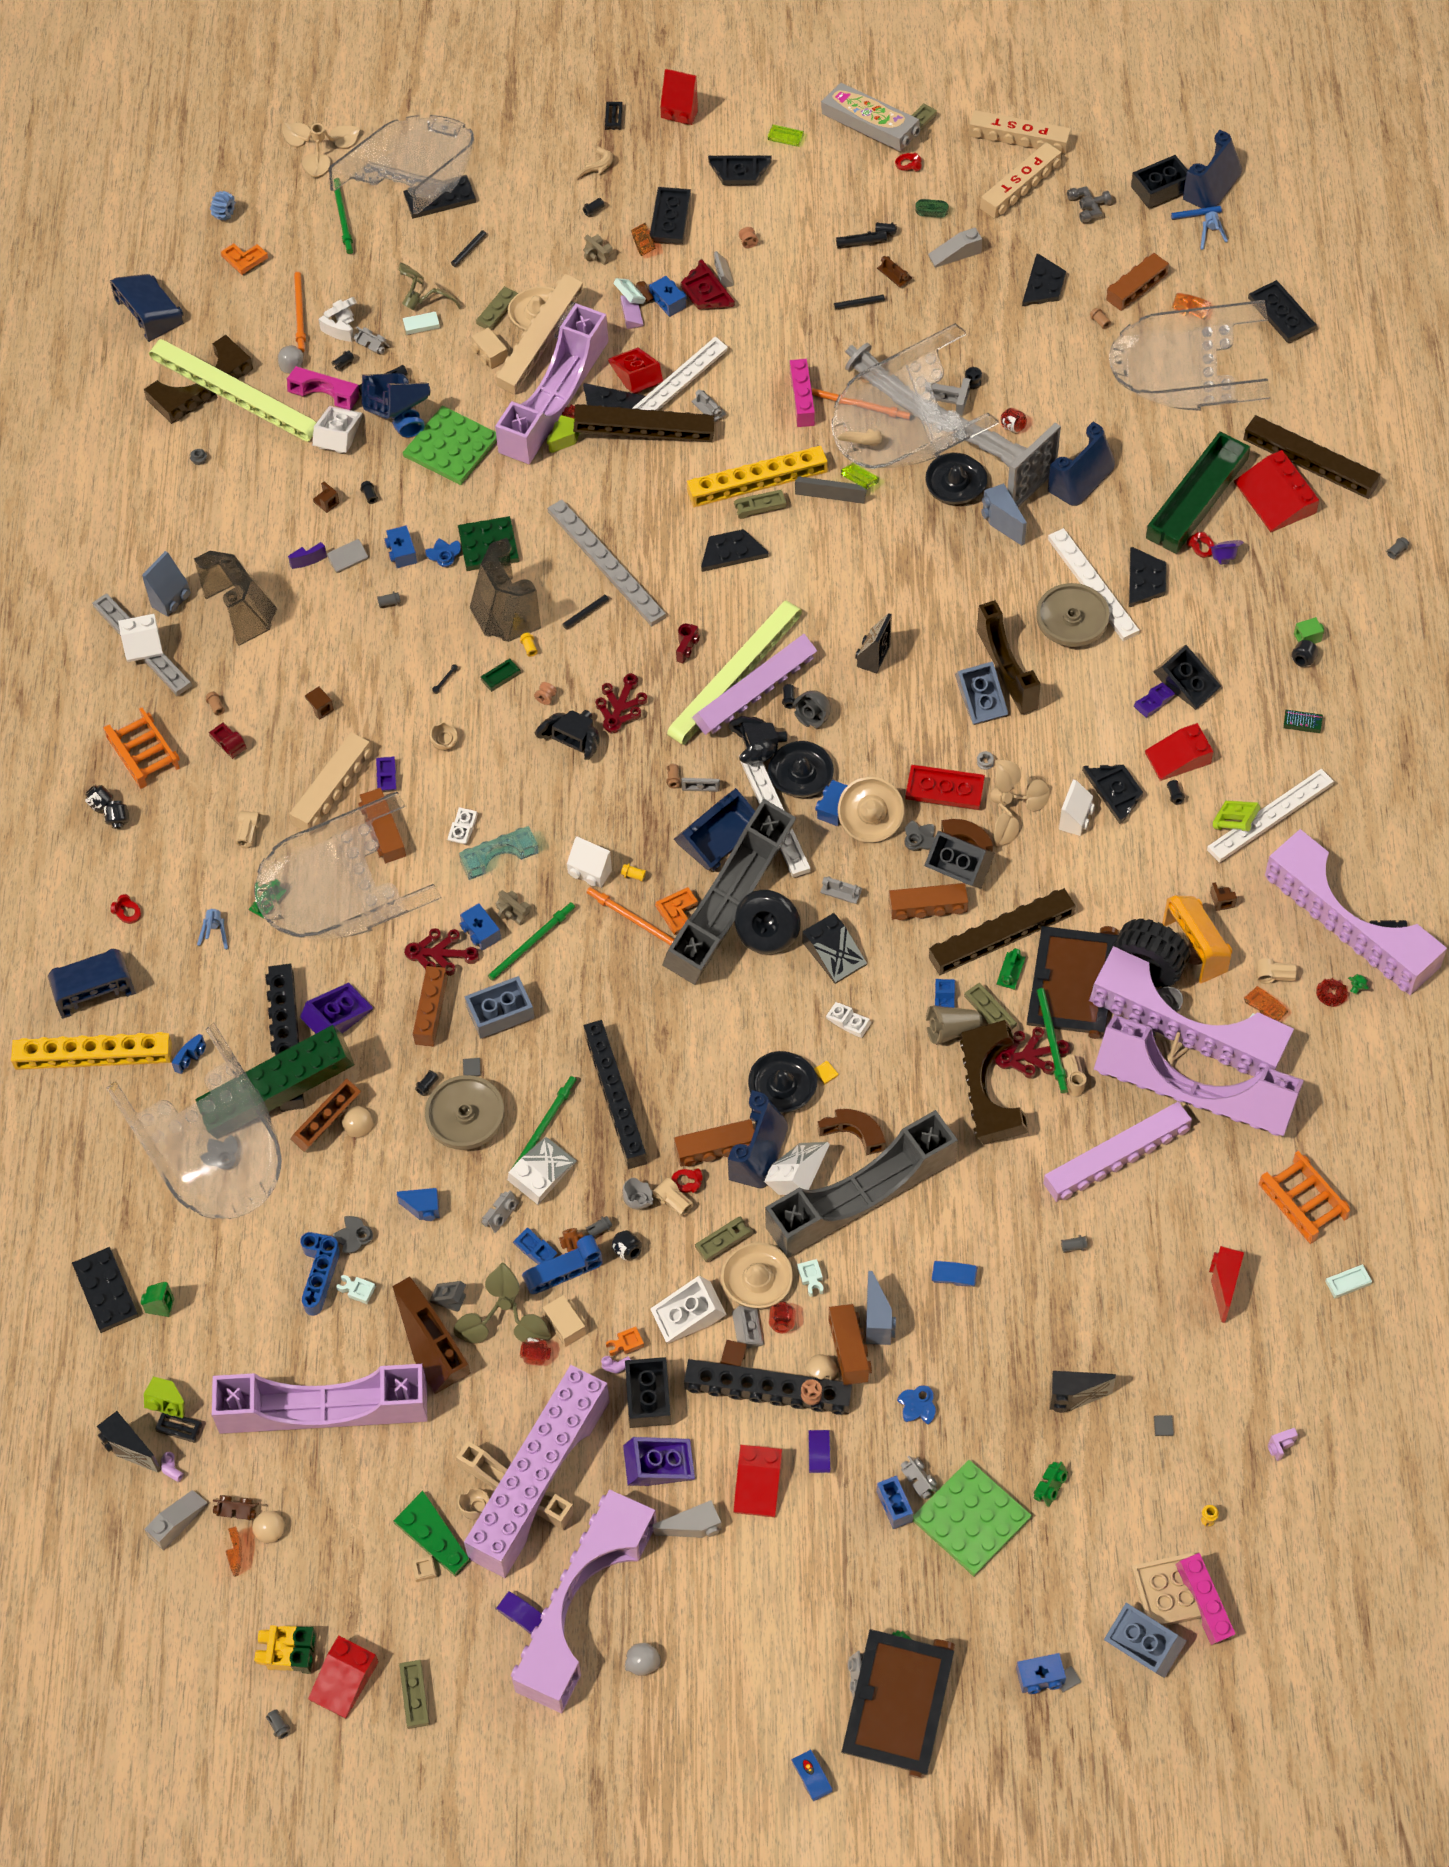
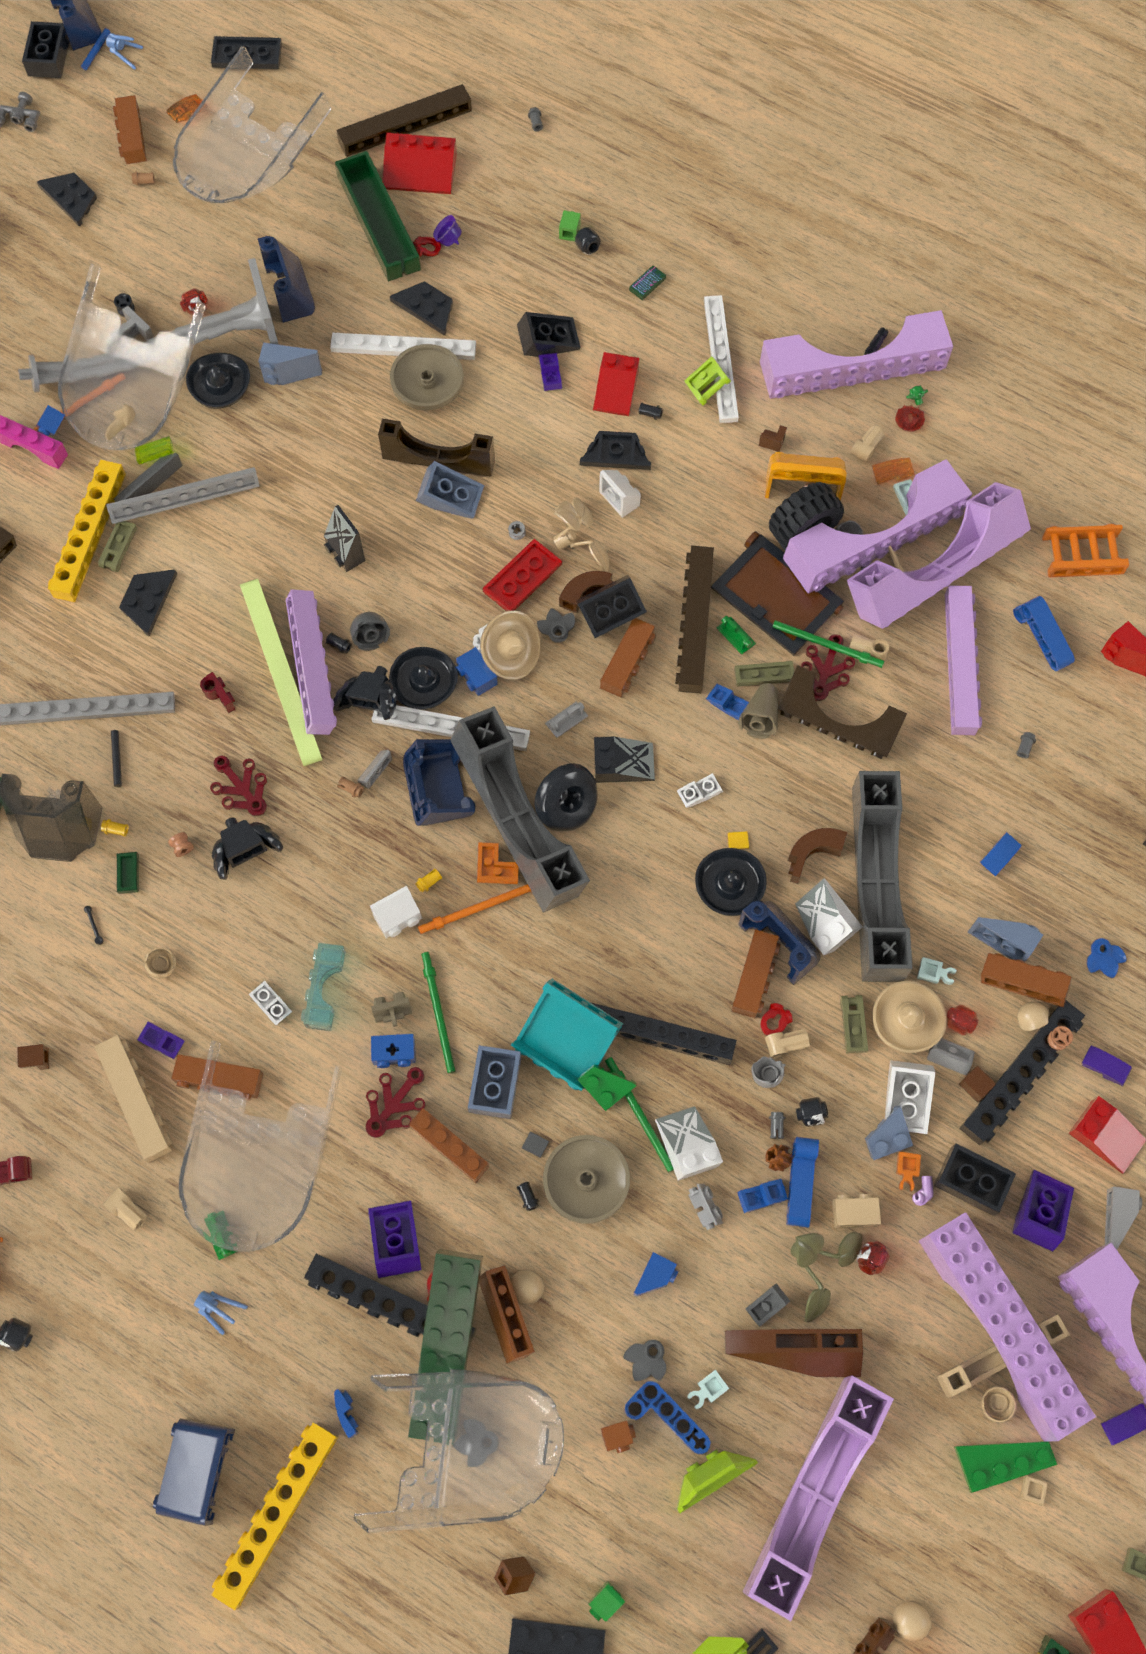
camera: 60 degrees left, 10 degrees up
red piece [110,894,141,924] -> none
none -> blue brick [36,405,65,436]
none -> light grey plate [106,467,260,524]
none -> reddish brown panel [494,1557,536,1596]
none -> teal panel [511,978,623,1091]
none -> green wing [578,1064,637,1111]
none -> dark orange brick [601,1420,636,1454]
none -> lime wedge [676,1449,758,1513]
none -> sand blue wing [865,1106,913,1160]
none -> blue beam [1013,596,1075,672]

